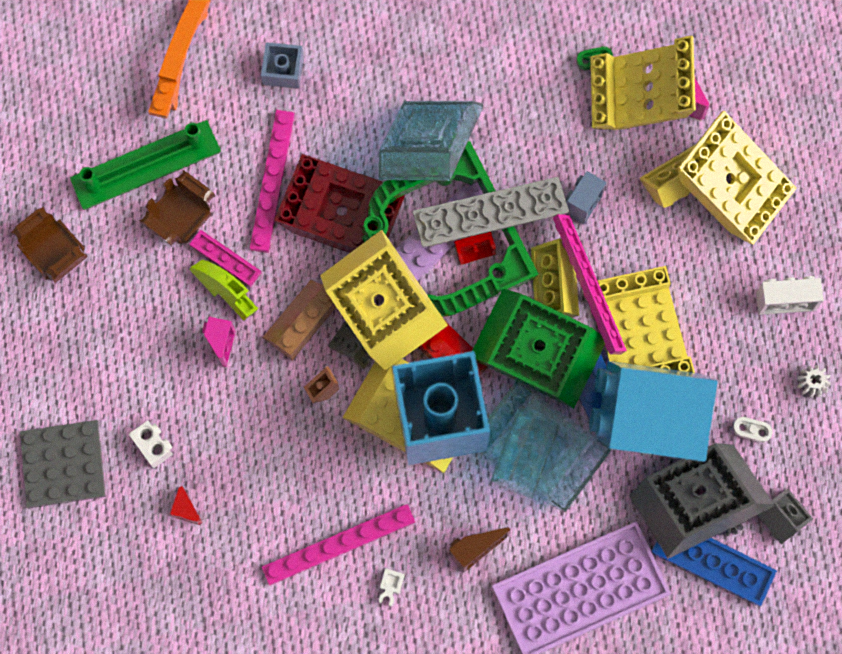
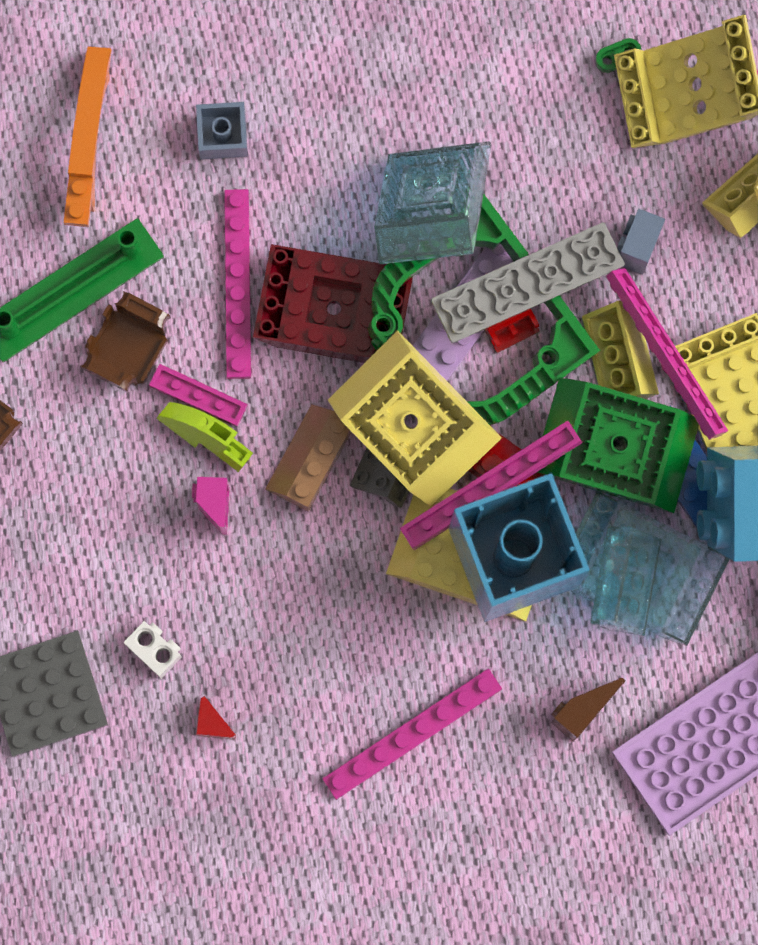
camera: 15 degrees left, 5 degrees up
nougat slope [304,367,339,403] -> none
white plate [379,569,405,607] -> none
none -> dark pink plate [400,421,582,550]

